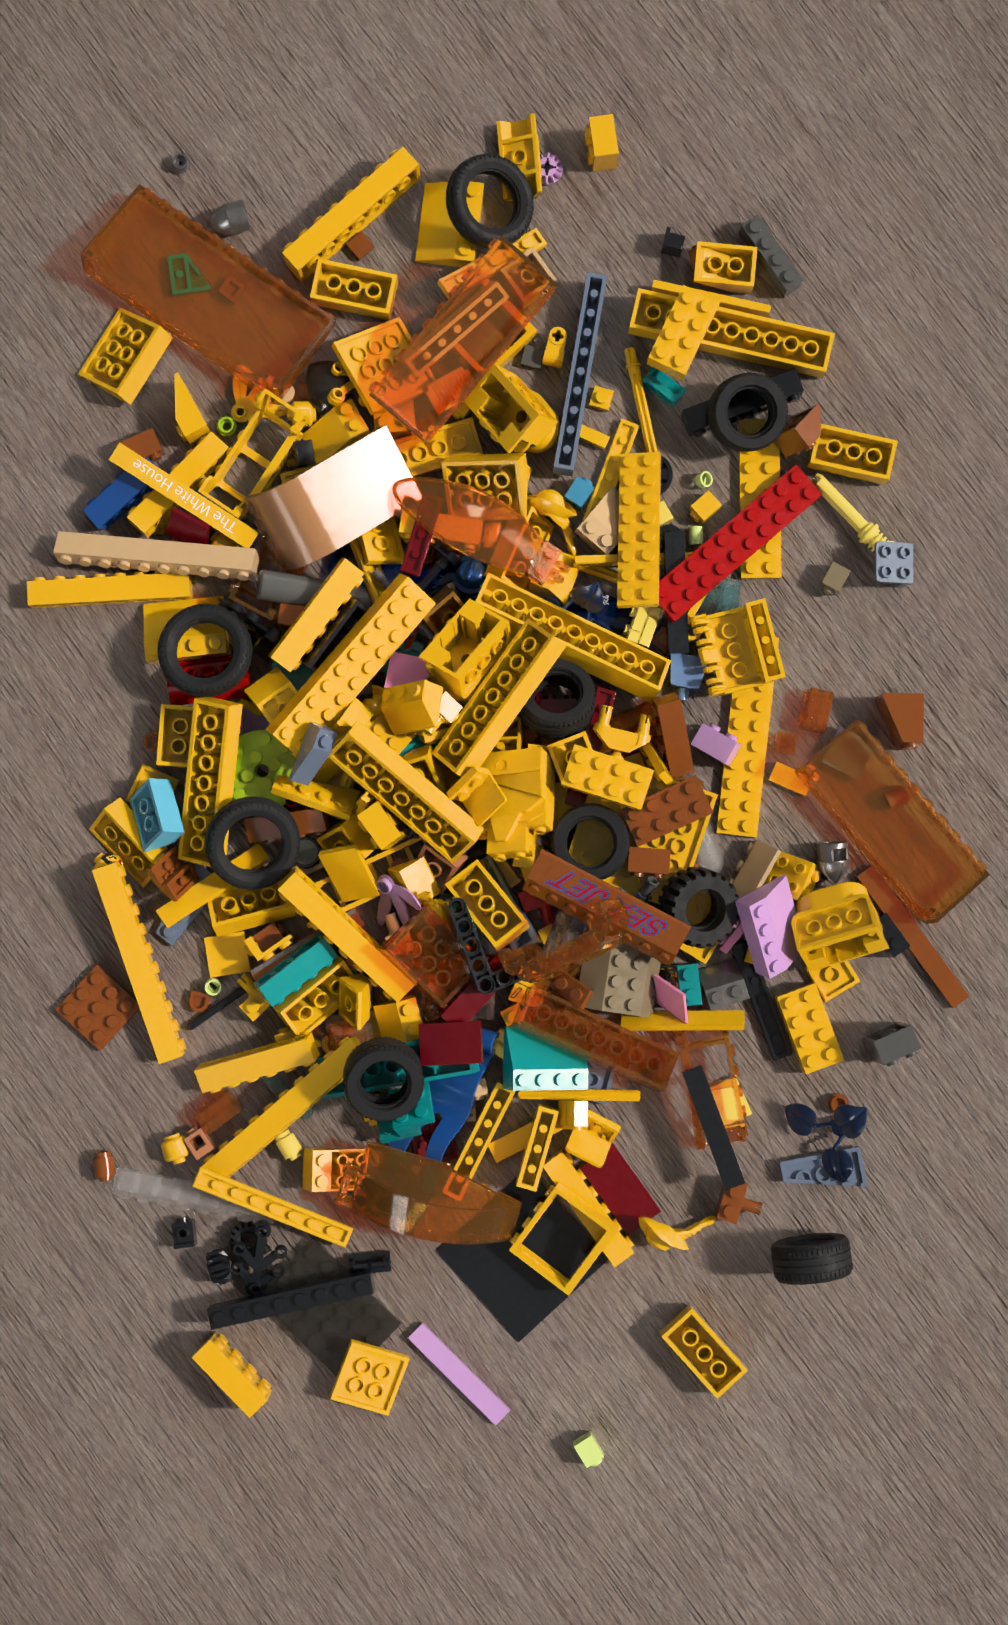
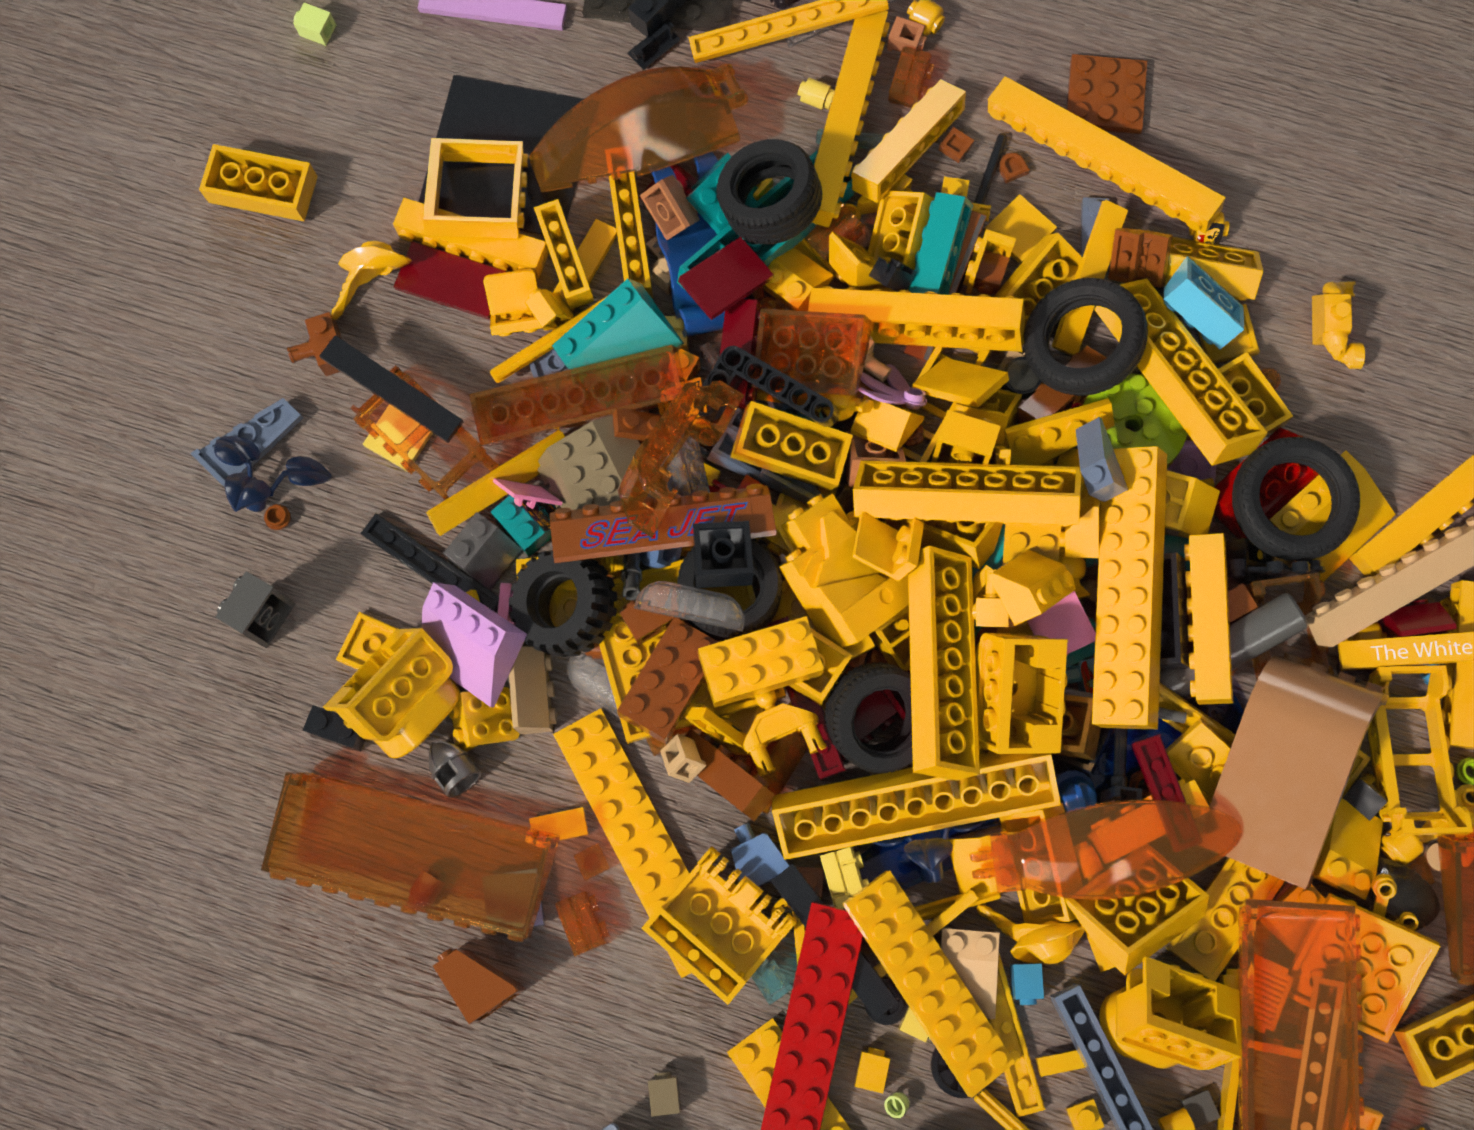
camera: 155 degrees right, 10 degrees down
yellowish green hinge [205,978,221,995] -> none
yellow slope [302,1147,370,1192] -> none
yellowish green hinge [689,526,703,547] -> none
lavender brick [691,723,741,766] -> none
black tyre [771,1233,853,1285] -> none
yellow brick [774,982,844,1074] -> none
dark orange tile [855,865,969,1008] -> none
none -> clear brick [634,581,745,632]
none -> nougat slope [640,175,700,241]
none -> tan brick [660,733,706,783]
none -> black slope [693,521,754,588]
none -> black brick [869,257,917,292]
none -> dark orange plate [938,127,974,163]
none -> yellow torso [1312,281,1365,369]

